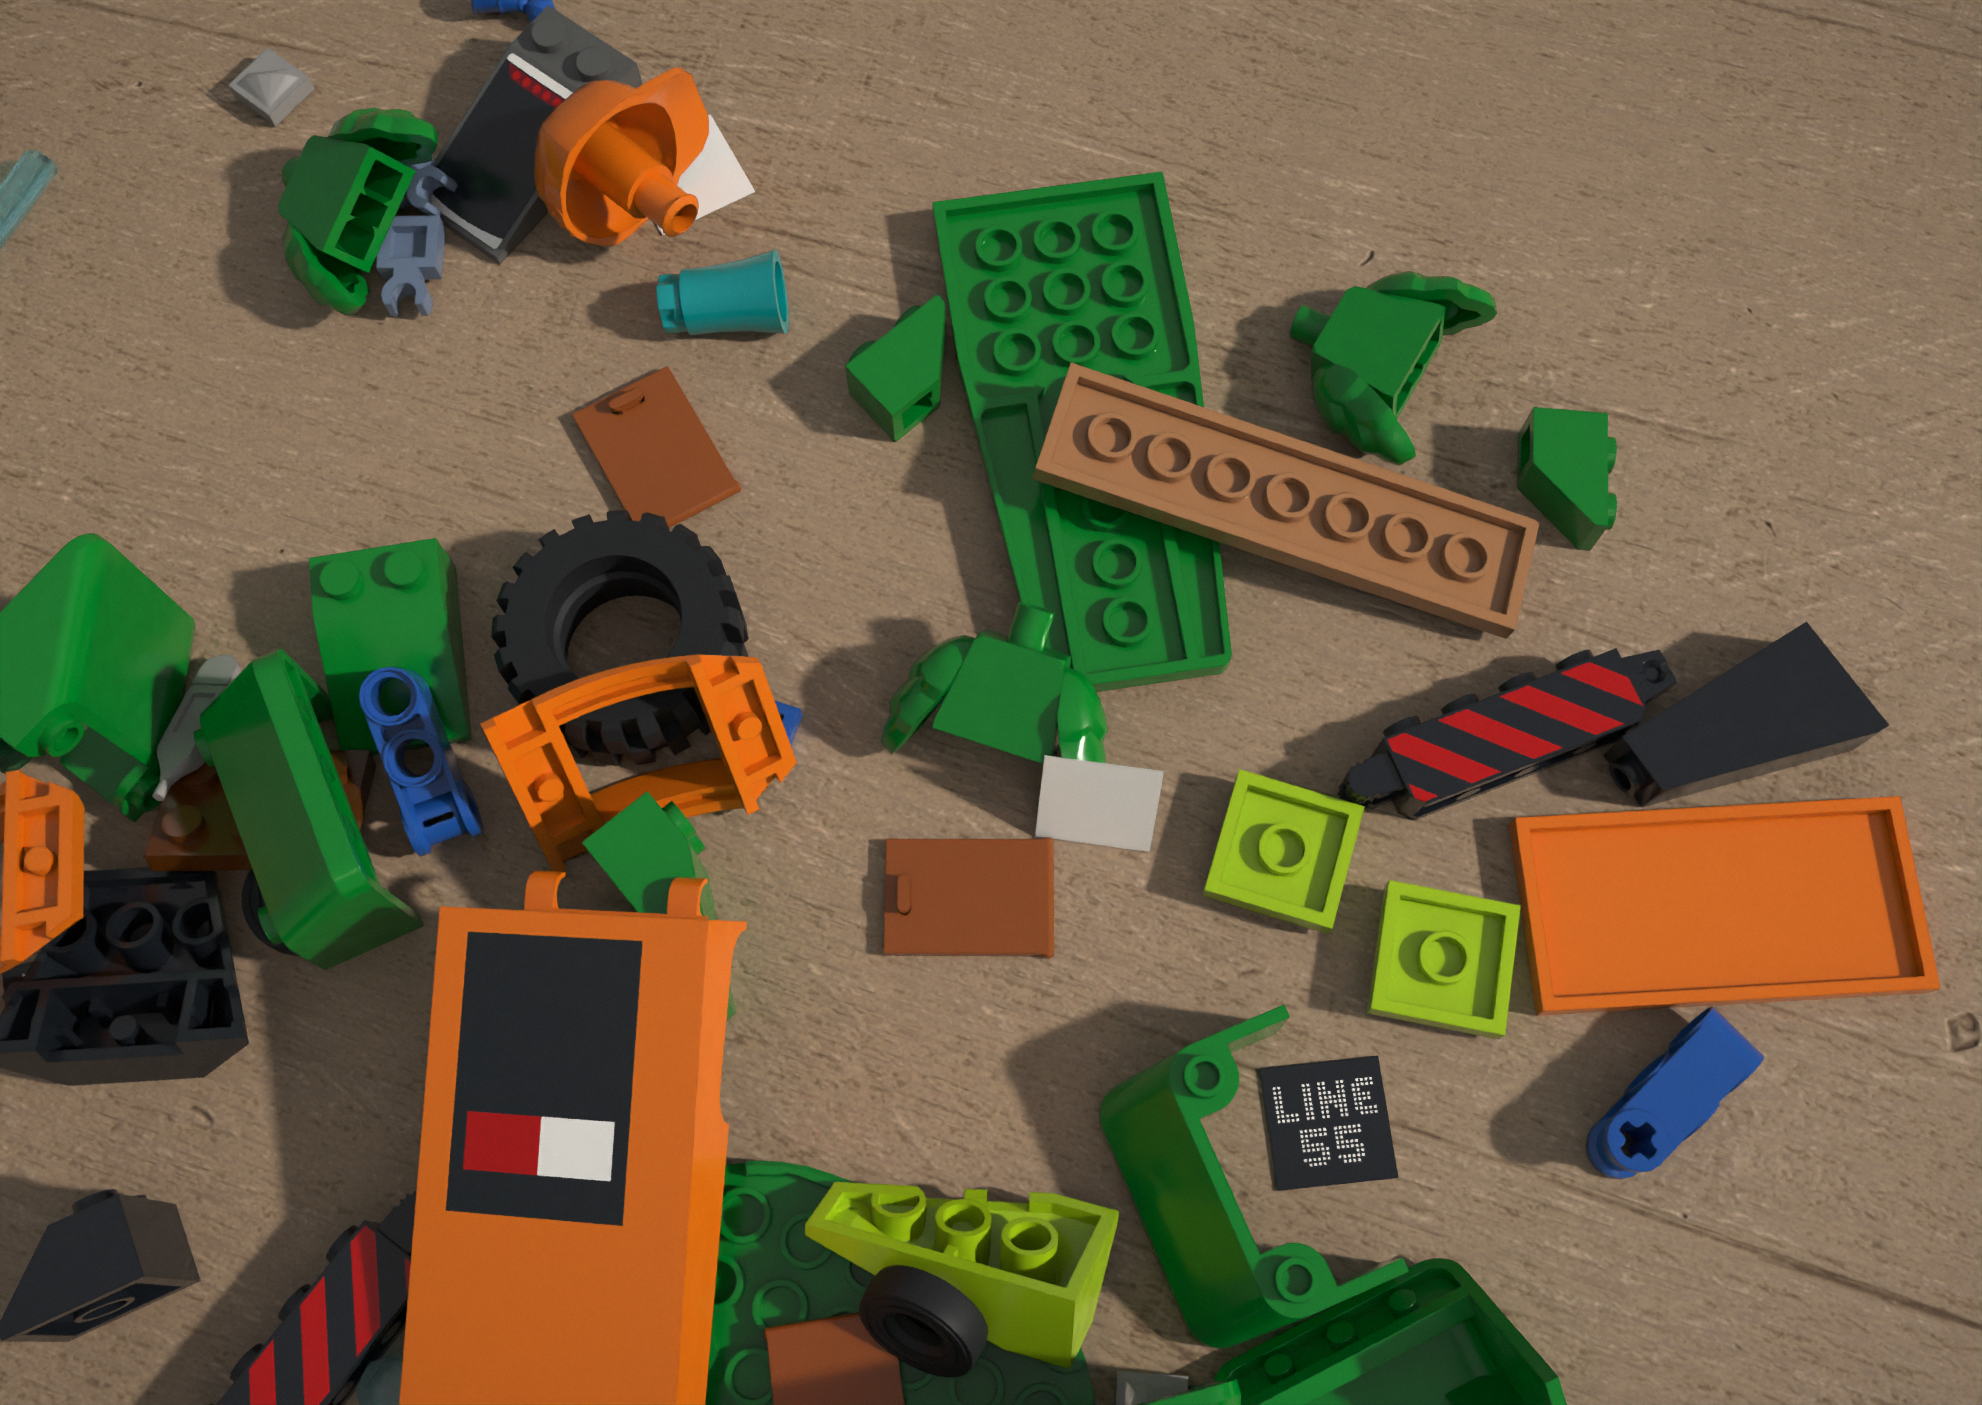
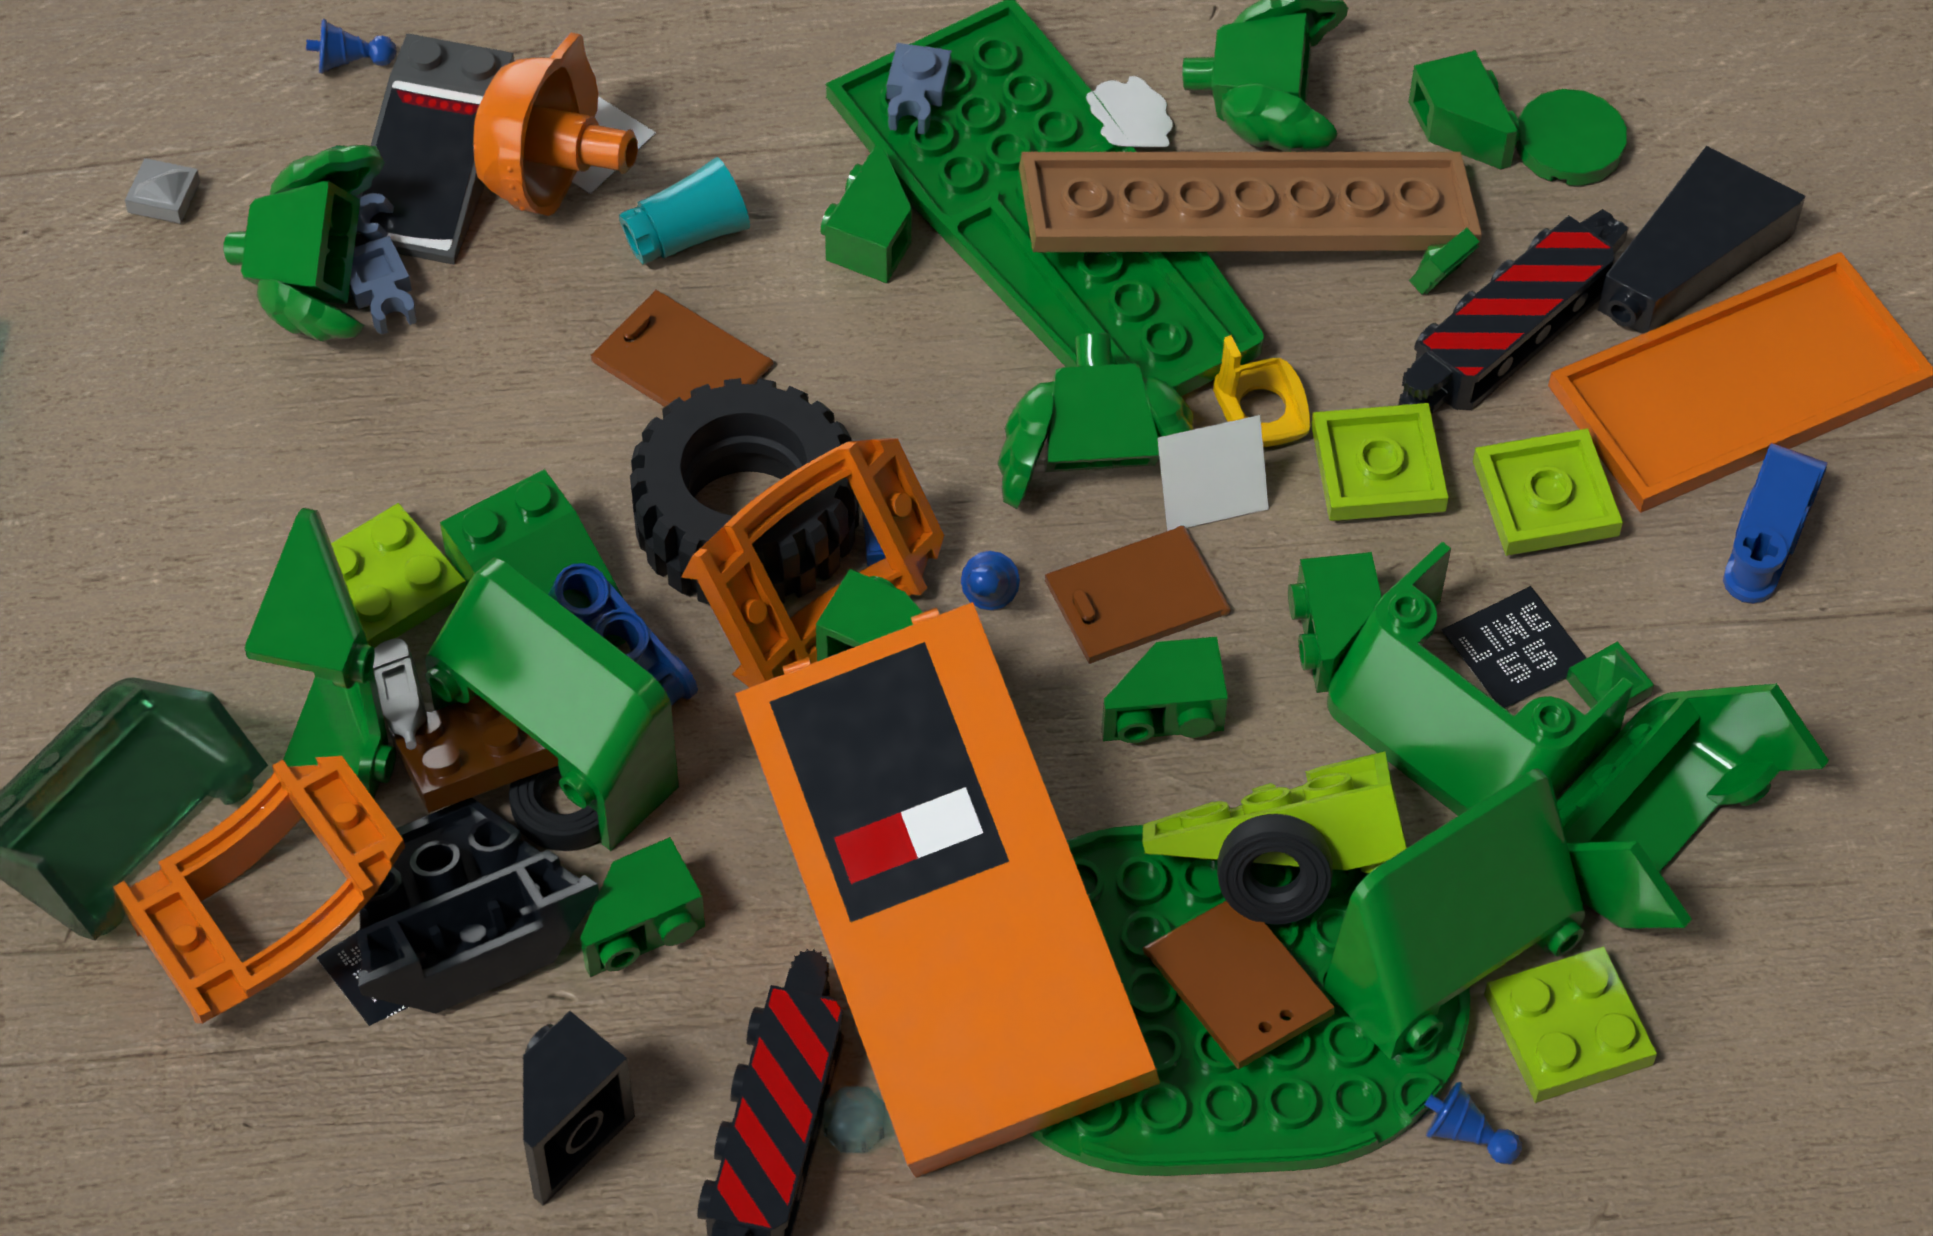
camera: 25 degrees left, 15 degrees down
none -> lime plate [331,503,466,649]
none -> green slope [581,837,705,977]
none -> sand blue plate [887,43,951,134]
none -> blue piece [961,551,1020,611]
none -> white sticker [1086,76,1173,147]
none -> green slope [1101,637,1228,743]
none -> yellow piece [1213,335,1310,448]
none -> green slope [1288,552,1382,693]
none -> green tile [1409,227,1480,295]
none -> green tile [1515,89,1627,186]
none -> green tile [1566,641,1654,710]

